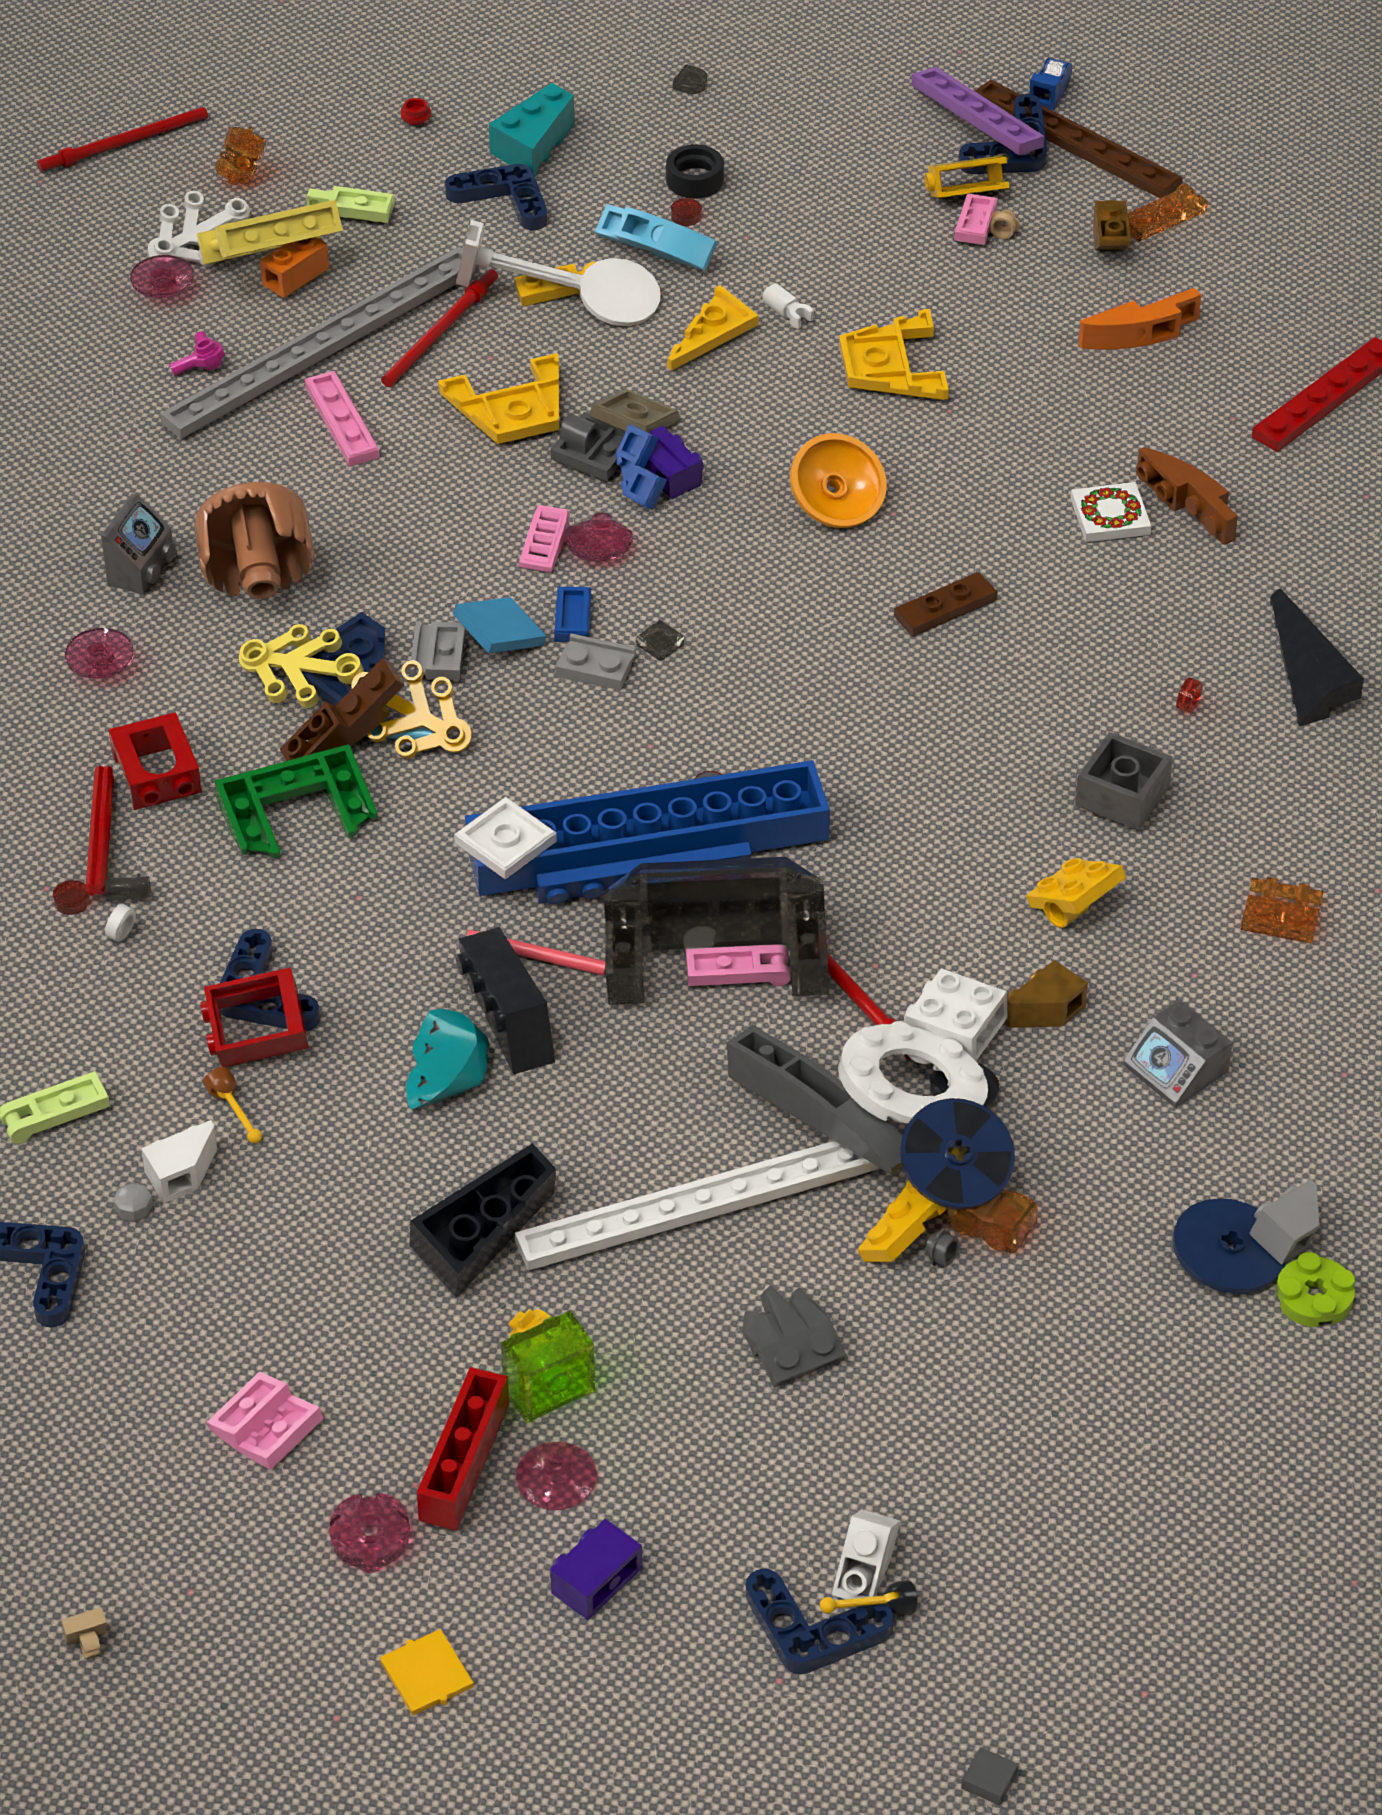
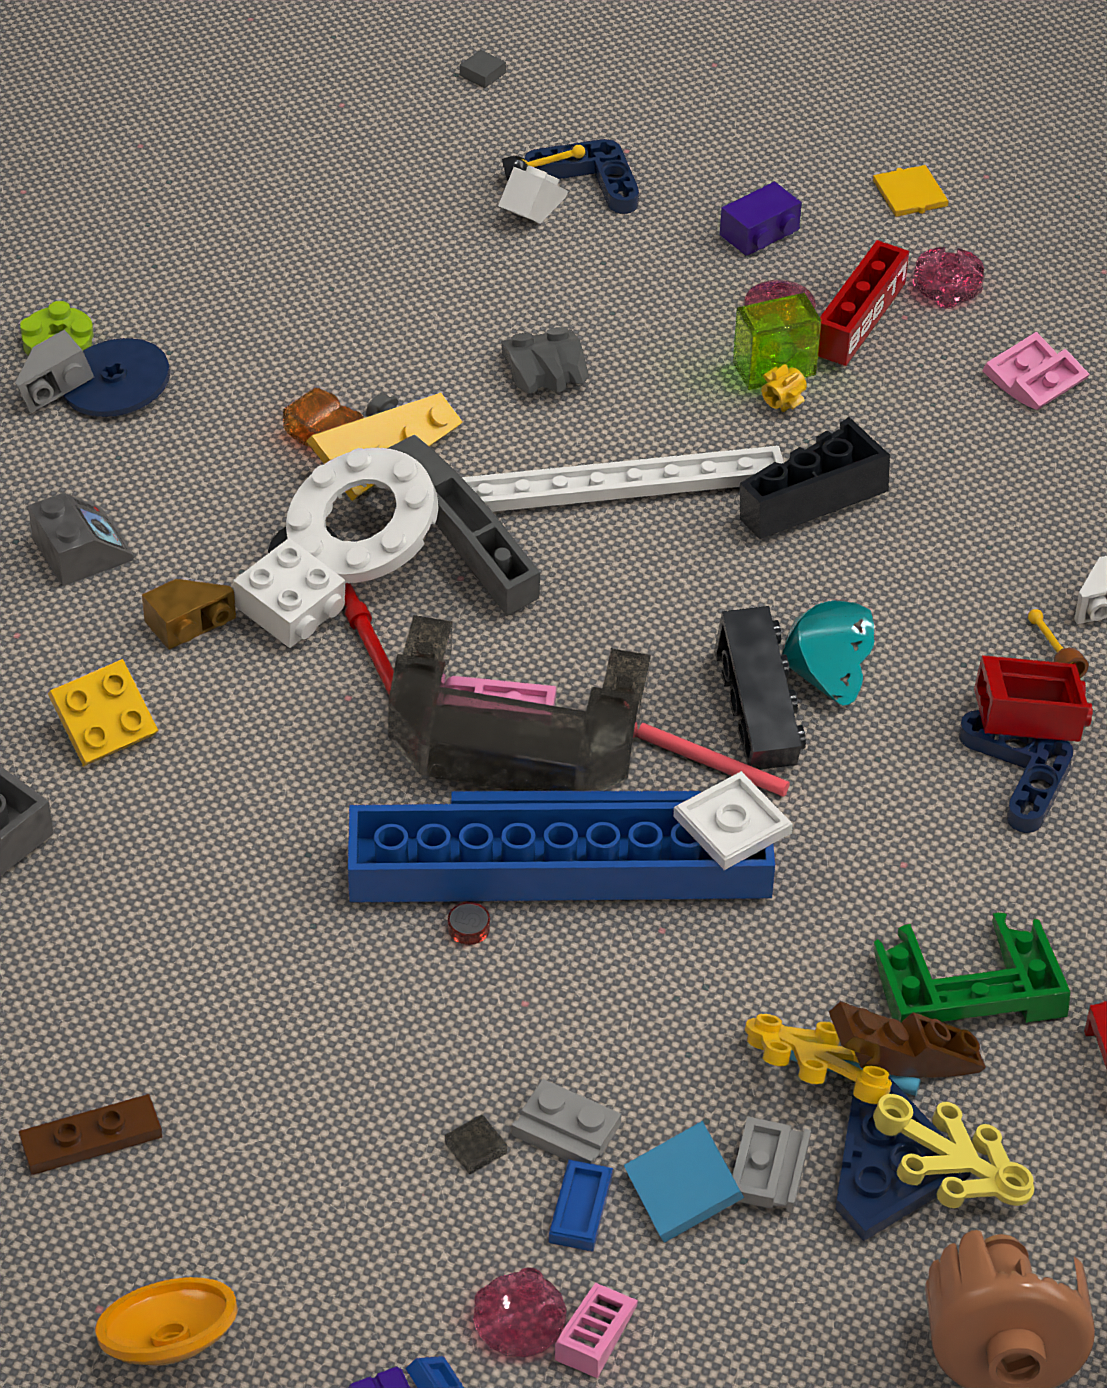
camera: 170 degrees left, 0 degrees up
dark blue piece [900,1098,1015,1210] -> none

